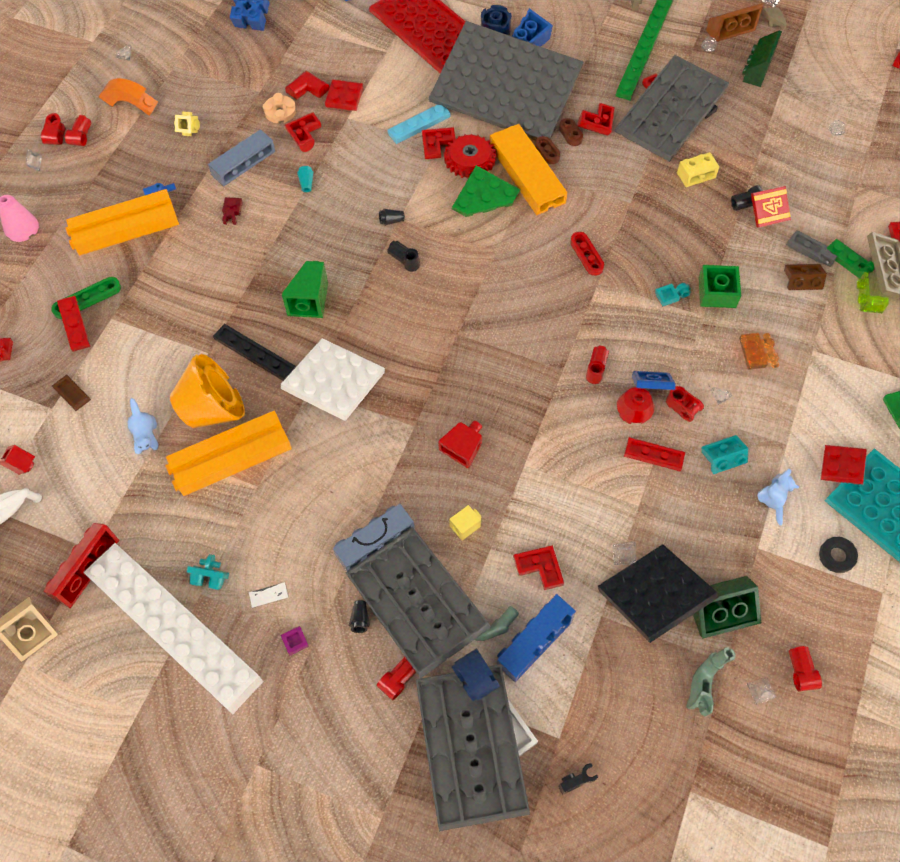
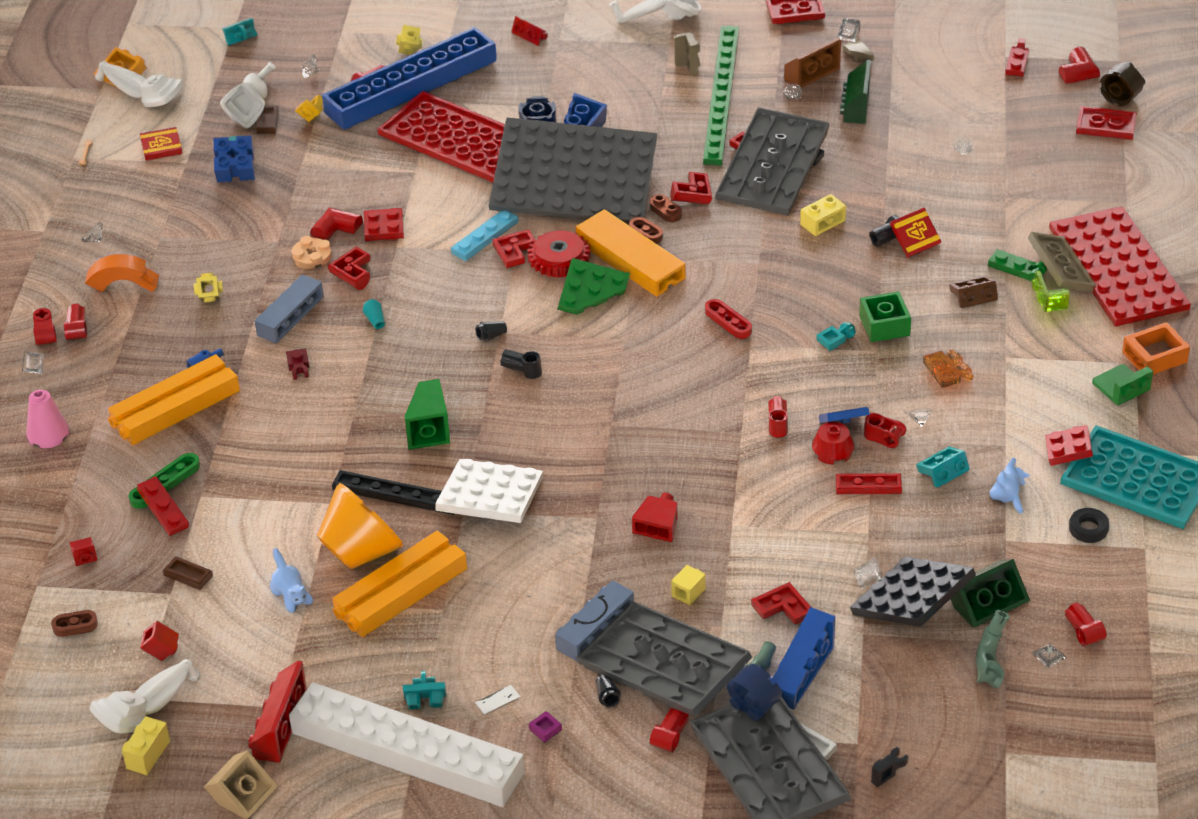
camera: 15 degrees left, 20 degrees down
dark grey hinge [786,230,837,267] -> none

